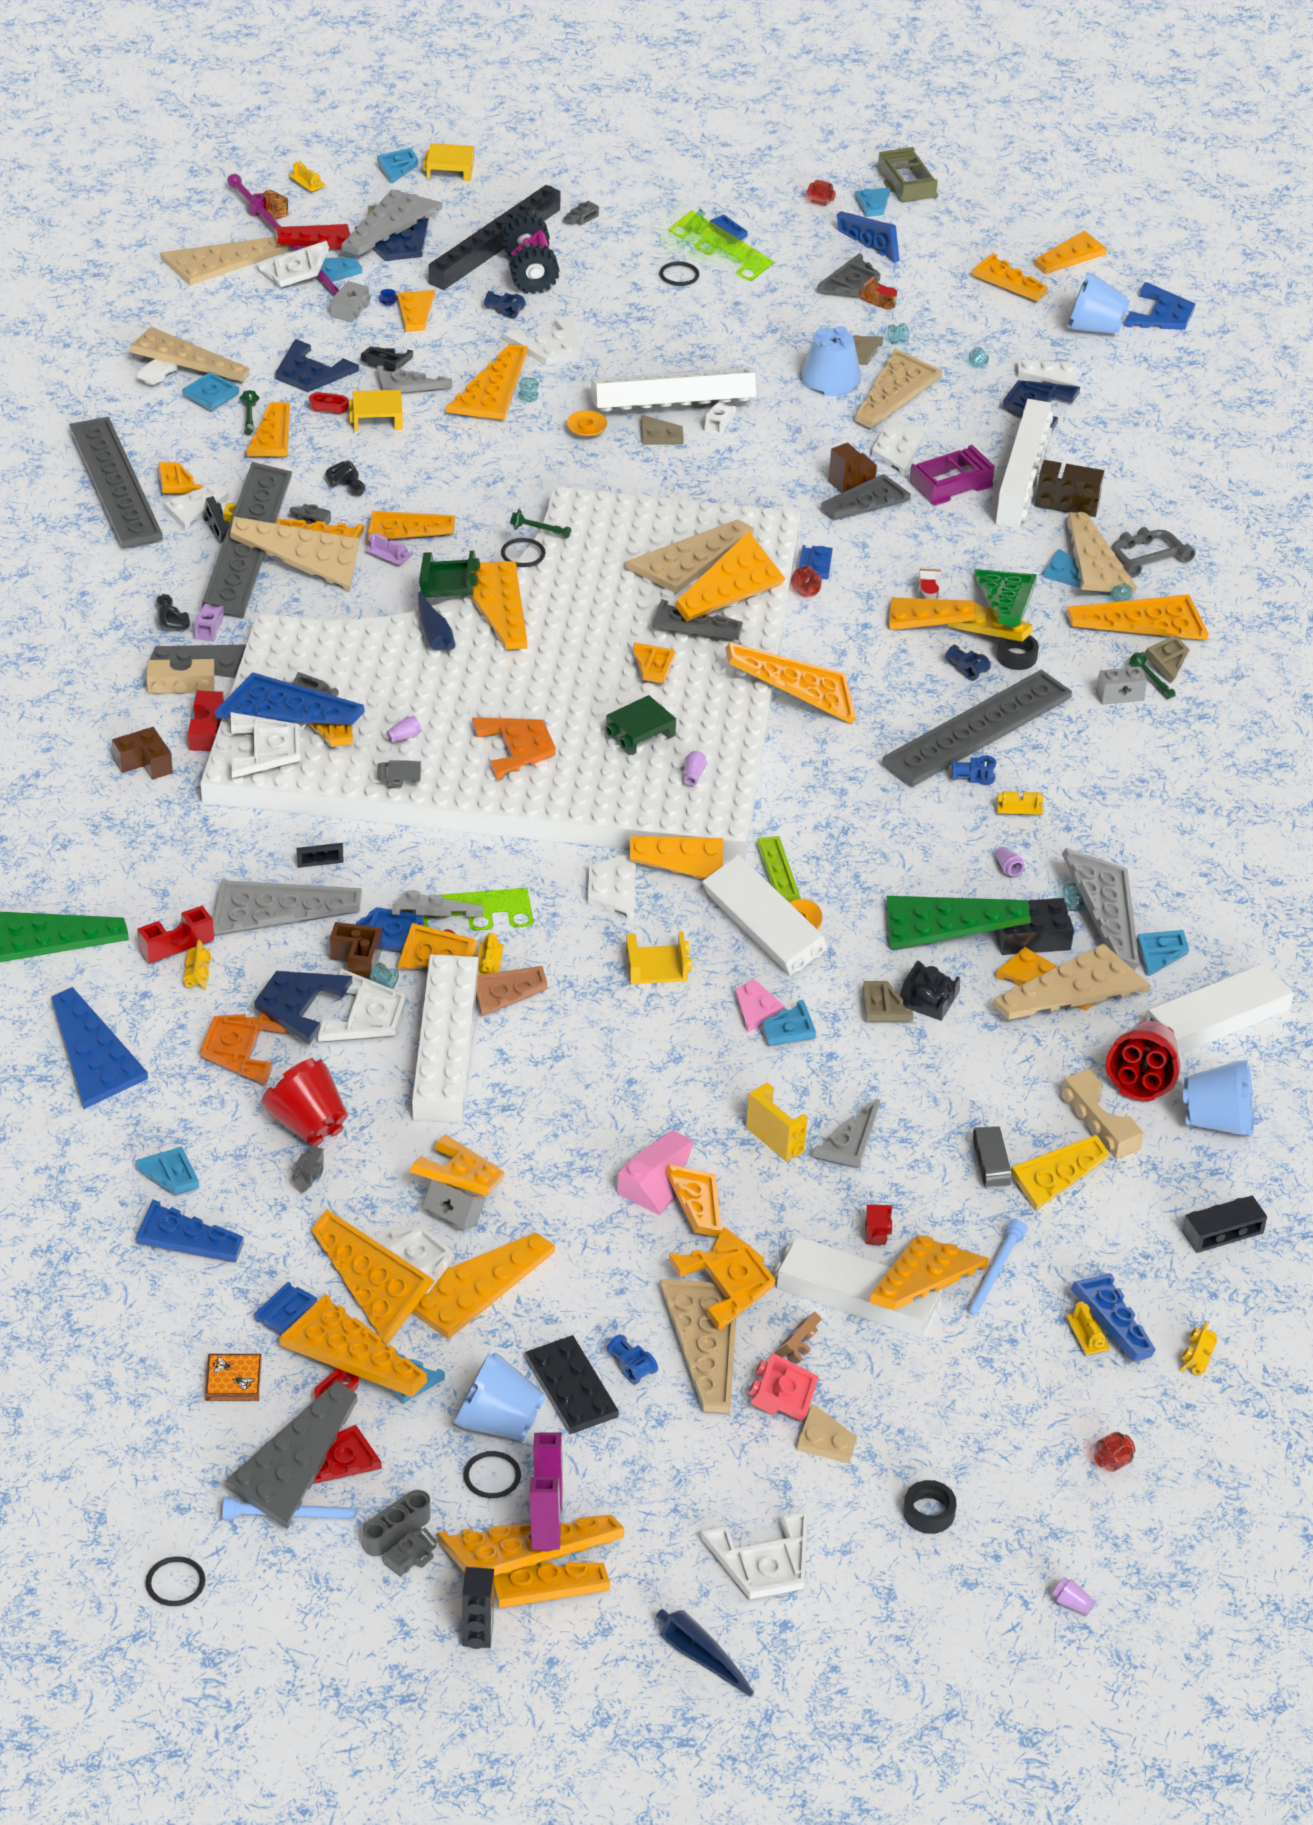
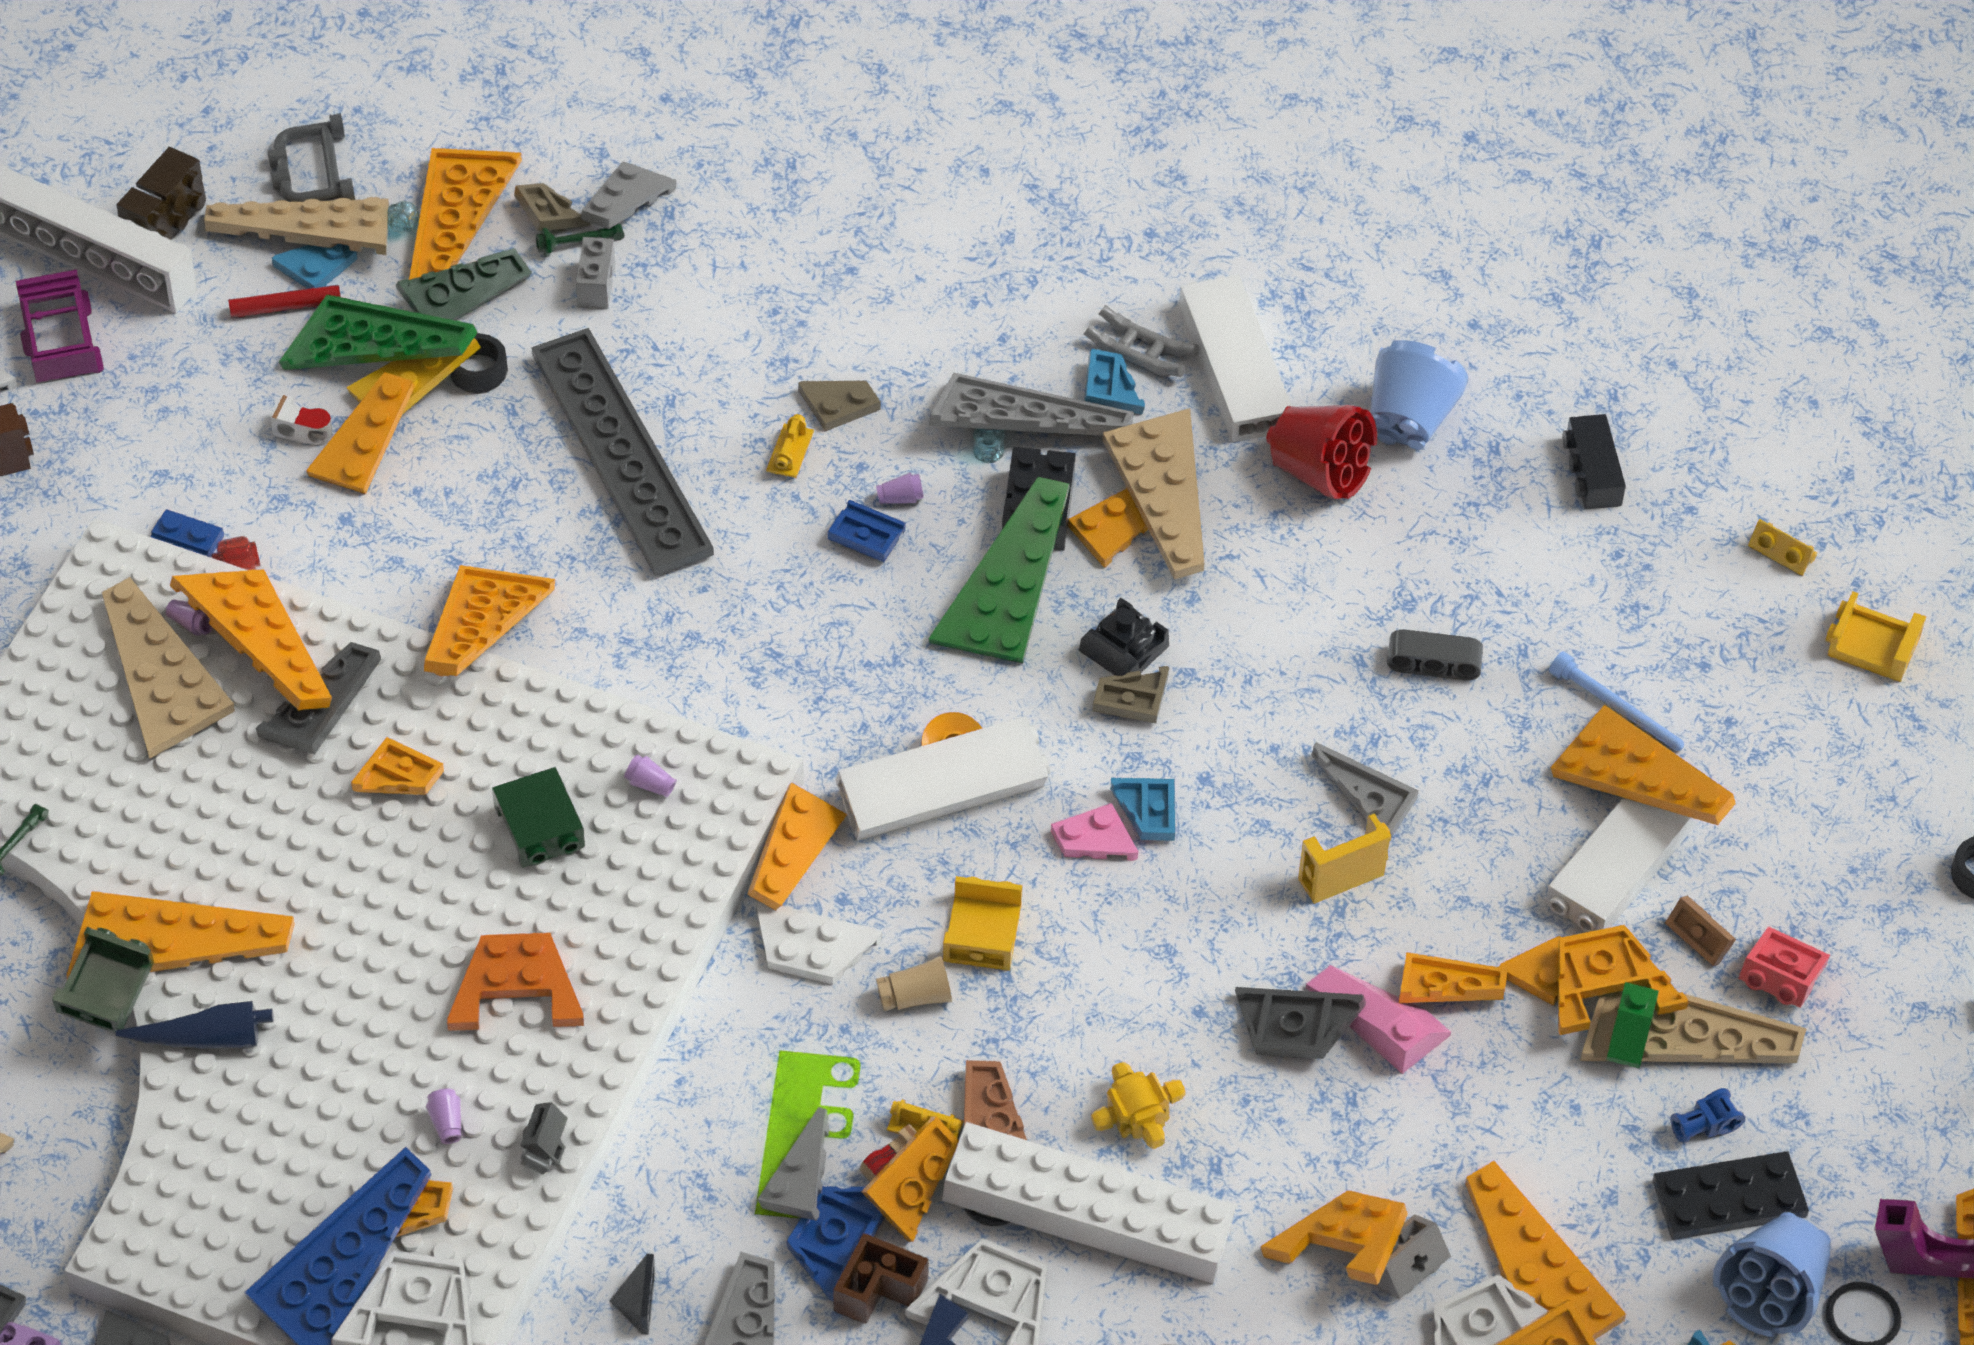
camera: 75 degrees left, 10 degrees up
dark grey piece [292,672,339,696] -> none
clear light blue wheel [369,963,399,989] -> none
black tyre [501,538,546,567] -> none
lime tile [757,836,801,902] -> none
tan wing [797,1405,857,1464] -> none
dark grey wing [821,474,911,519] -> none
red brick [865,1204,892,1245] -> none
dark blue connector [945,644,991,681] -> none
blue connector [952,755,997,785] -> none
yellow wing [1011,1135,1109,1211] -> none
tan arch [1062,1069,1144,1159] -> none
yellow hinge [1066,1302,1110,1355] -> none
blue wing [1070,1273,1156,1362] -> none
clear red head [1094,1432,1136,1472] -> none
none -> red piece [228,285,341,318]
none -> dark green wing [396,248,532,320]
none -> light grey wing [581,161,677,229]
none -> dark tan wing [798,381,881,432]
none -> blue plate [828,500,906,562]
none -> tan plant [876,956,952,1011]
none -> light grey piece [1084,305,1199,377]
none -> yellow piece [1091,1062,1186,1149]
none -> dark grey wing [1235,987,1366,1059]
none -> green slope [1606,982,1659,1069]
none -> yellow panel [1825,591,1927,682]

